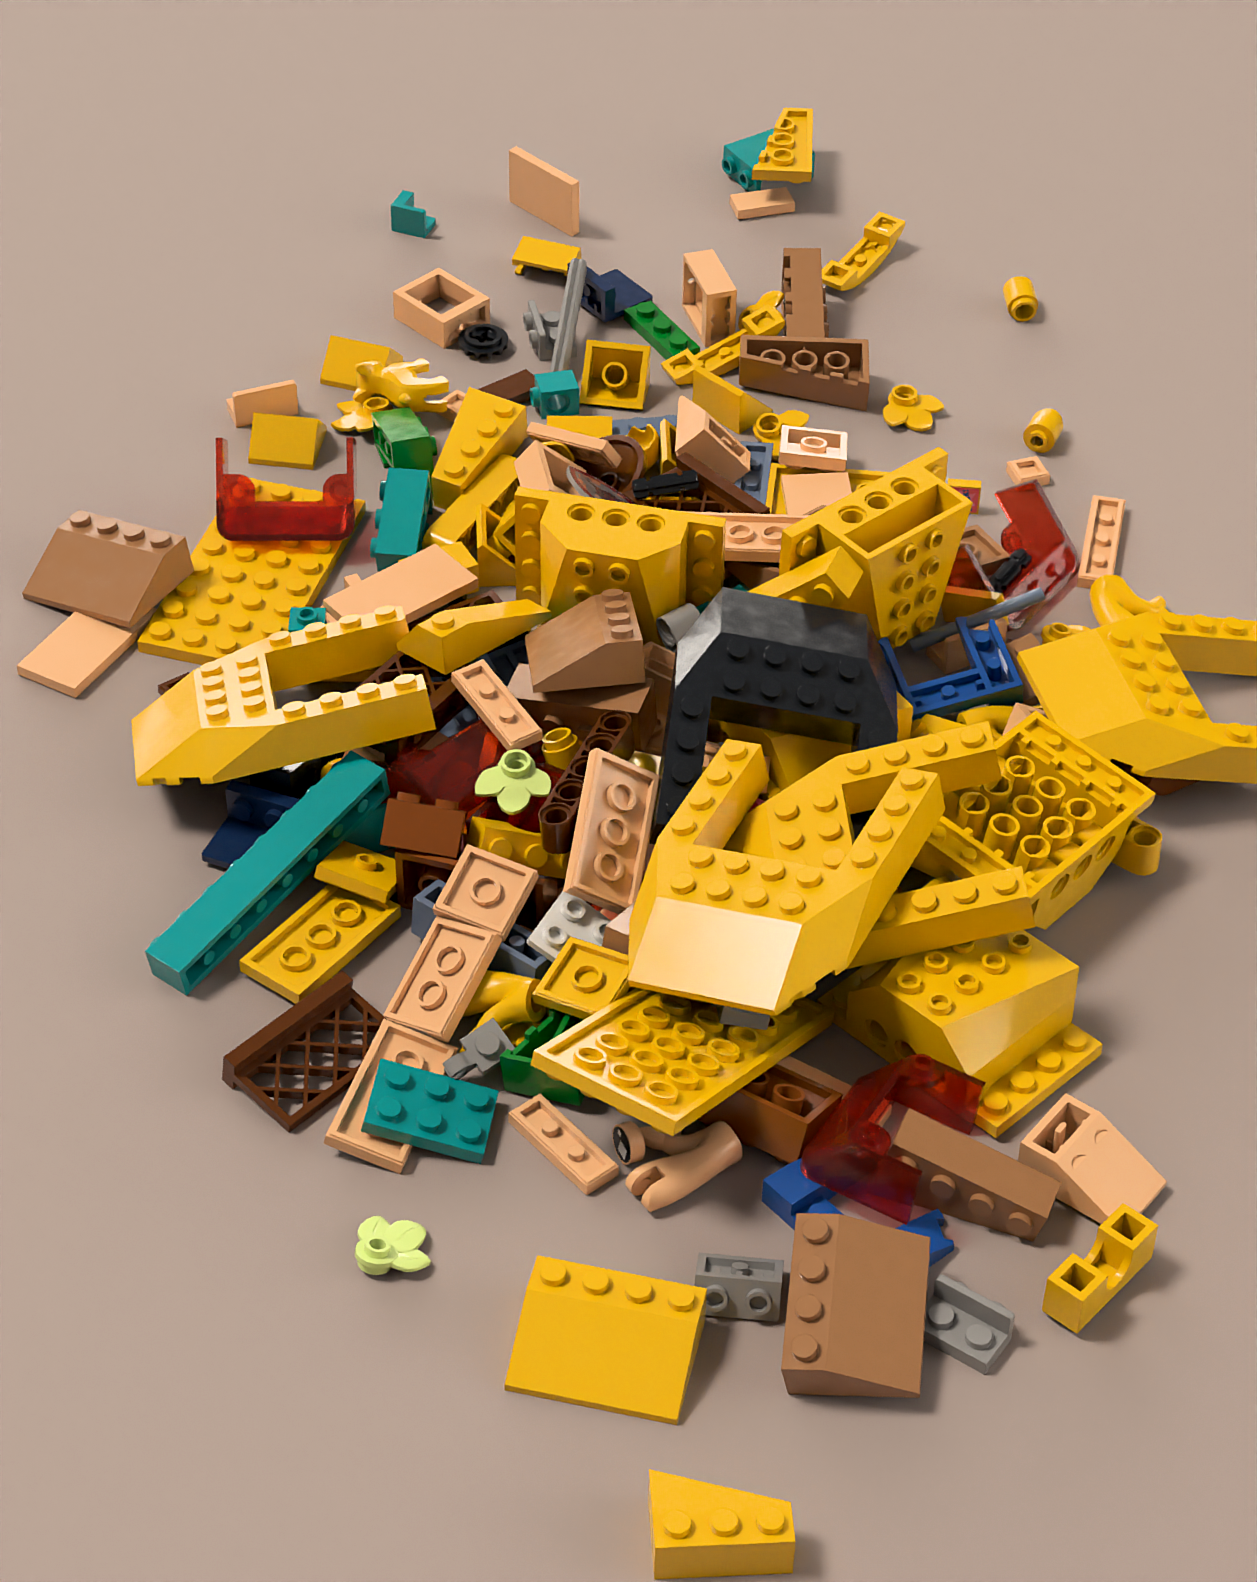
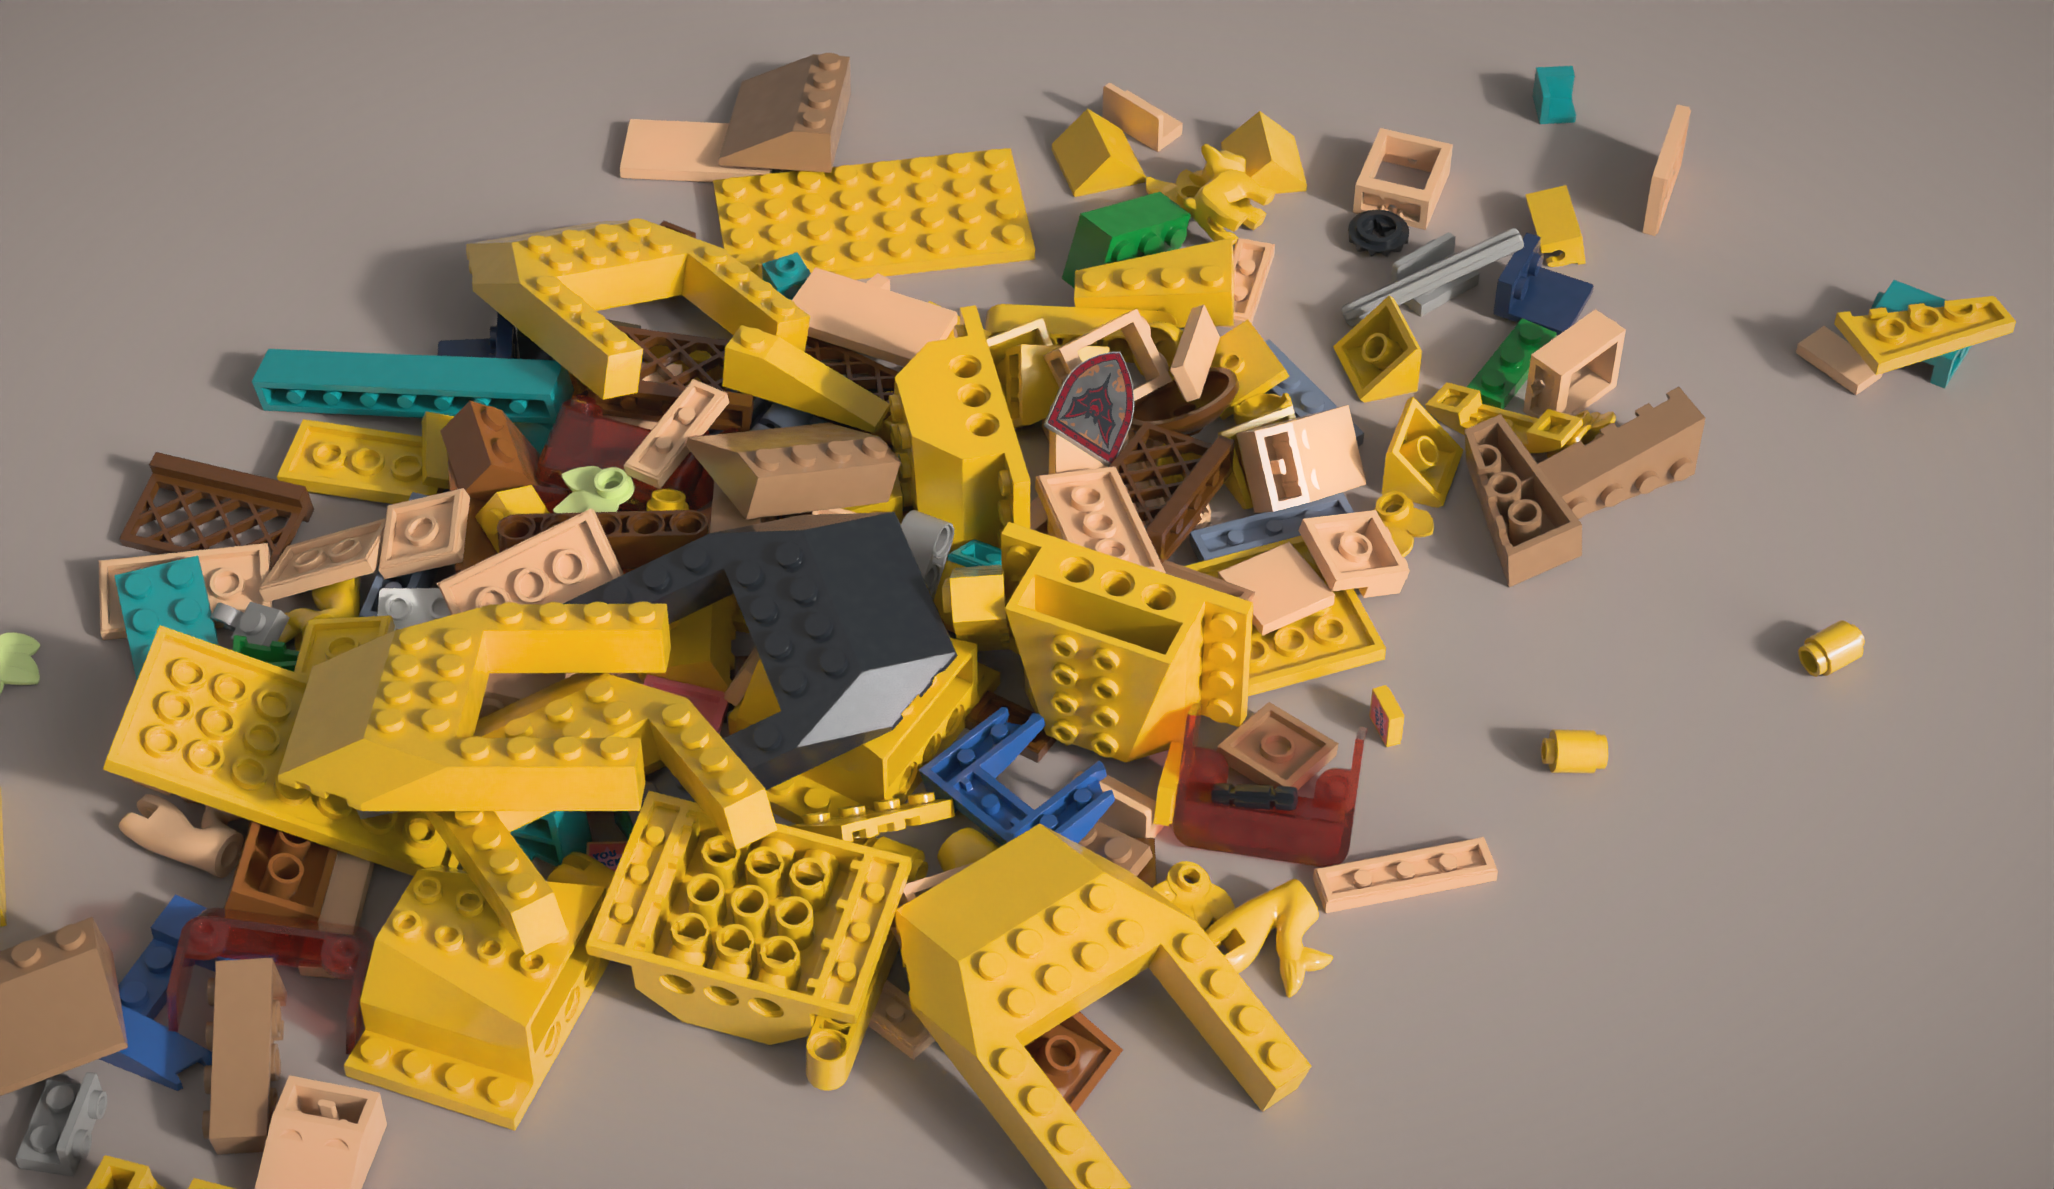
camera: 65 degrees right, 5 degrees up
clear red windscreen [216,437,357,541] -> none
teal wedge [370,468,434,572] -> none
reddish brown tile [477,369,535,404] -> none
teal brick [530,370,579,419] -> none
black axle [632,470,699,499] -> none
light grey bracket [694,1253,784,1322] -> none
yellow slope [822,211,905,291] -> none
yellow plate [883,385,944,431] -> none
sand blue bar [909,587,1046,653] -> none
light nougat tile [1006,456,1050,490] -> none

